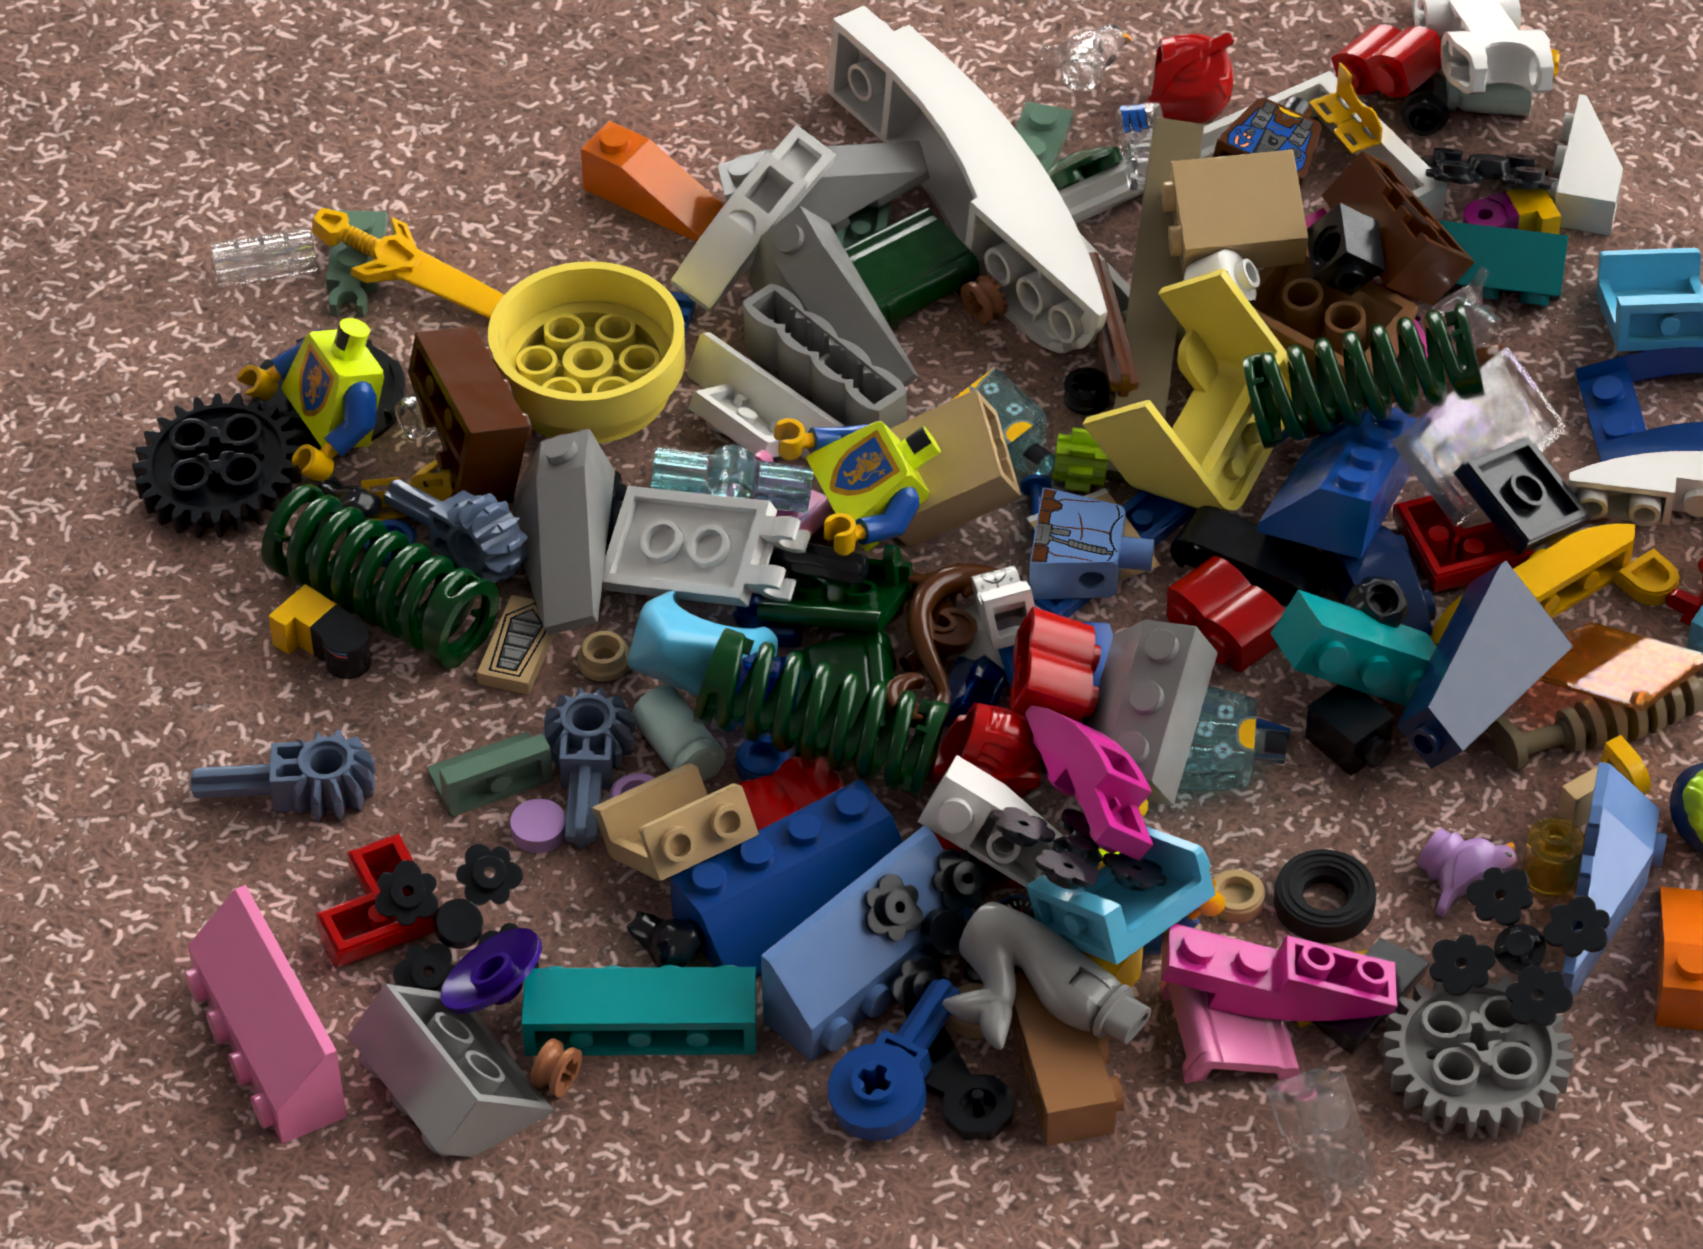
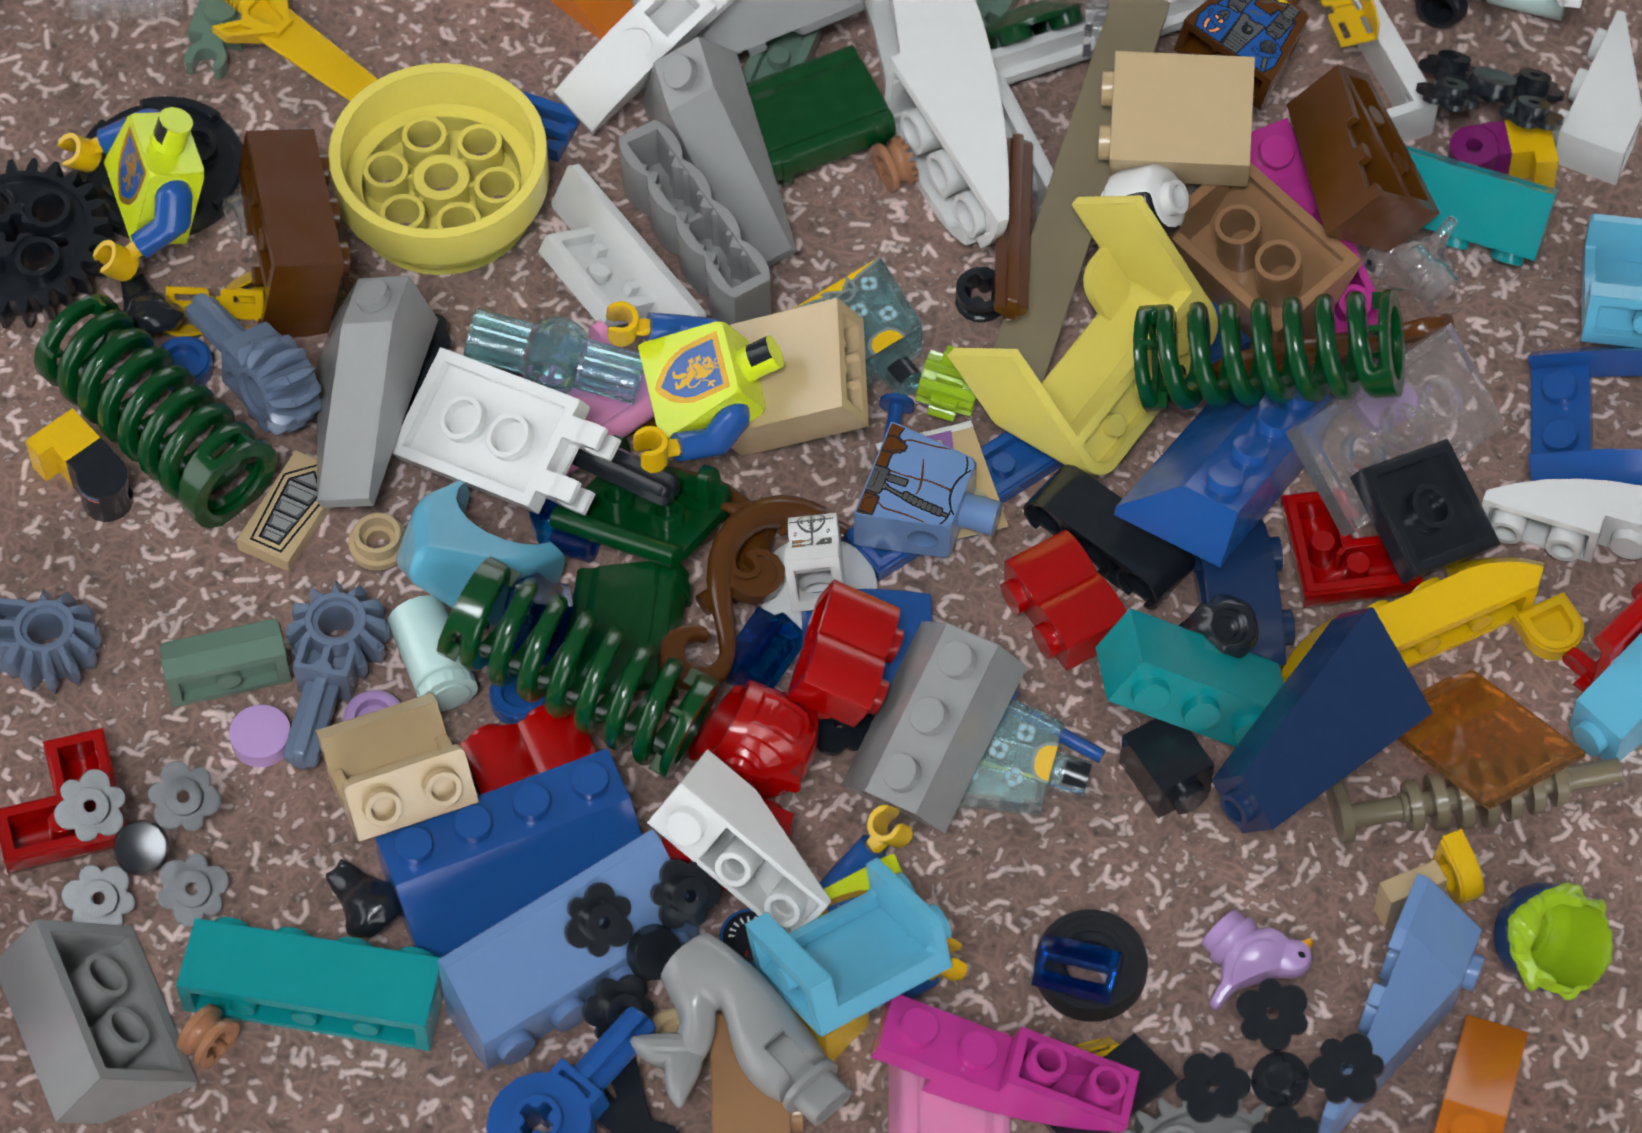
camera: 10 degrees right, 10 degrees up
dark purple dish [441,928,542,1014] -> none
black plant [991,807,1167,891] -> none
dark pink slope [1025,705,1153,861] -> none
tan tile [1213,869,1265,923] -> none
black brick [1307,203,1385,296] -> none
clear yellow brick [1522,817,1585,896] -> none
none -> clear blue piece [1031,933,1123,1005]

